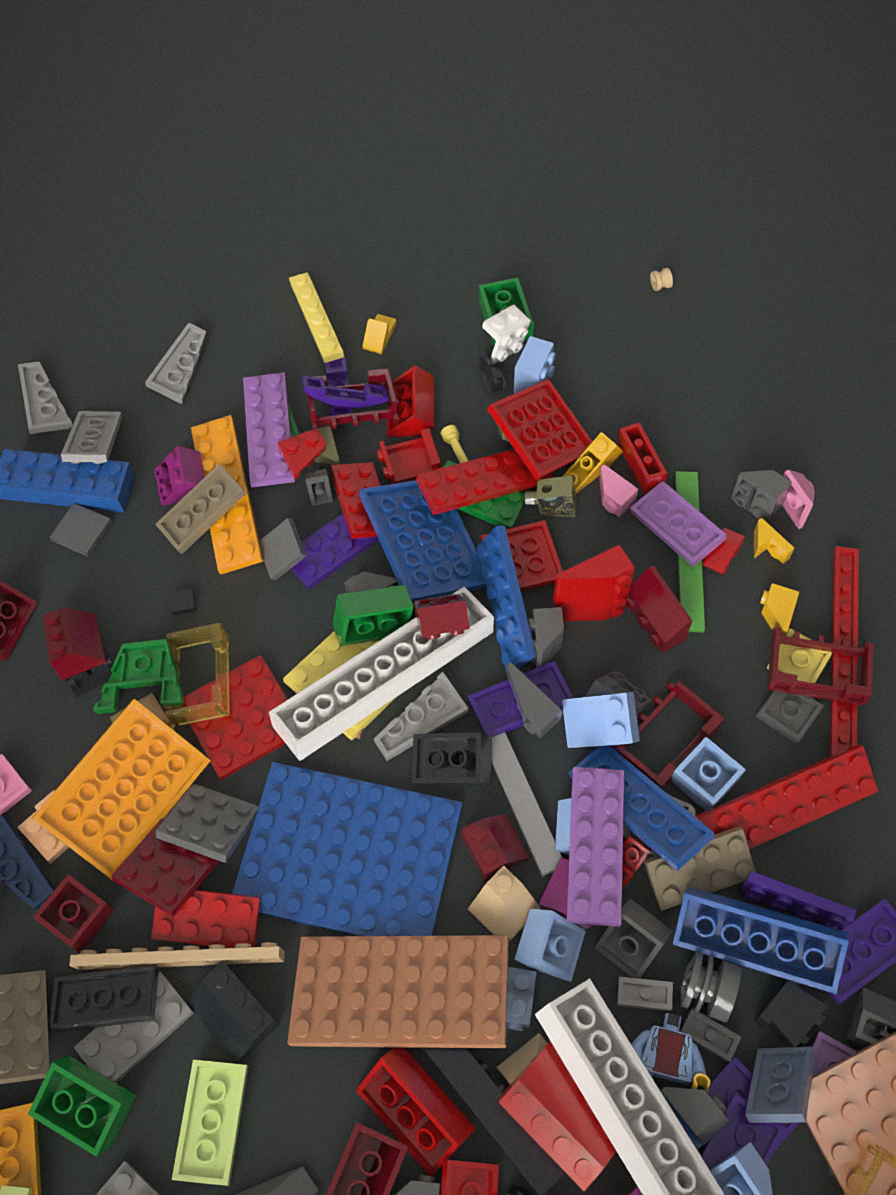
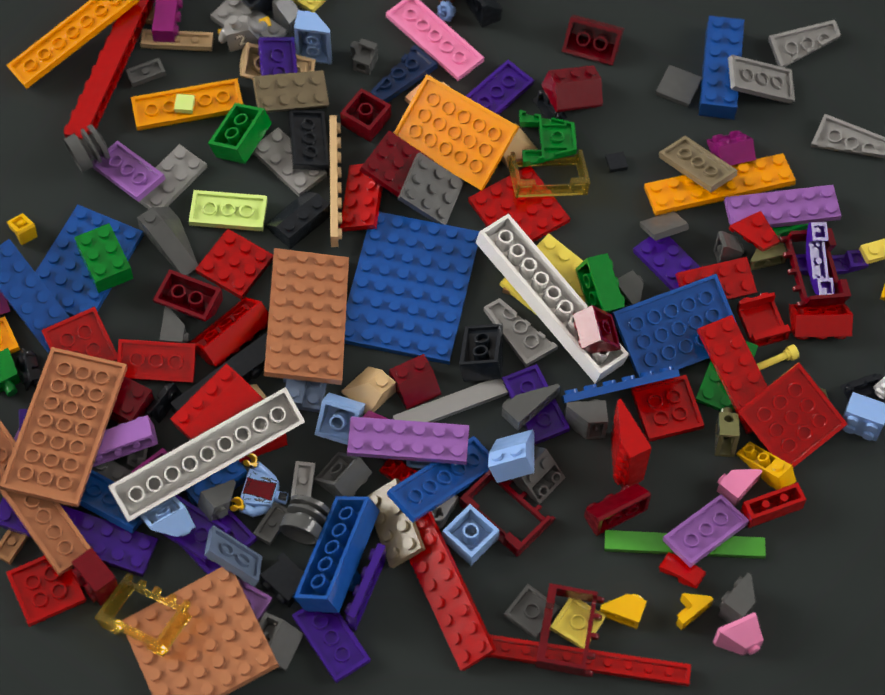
camera: 85 degrees right, 0 degrees up
none -> red plate [195,229,273,300]
none -> dark purple plate [466,60,534,115]

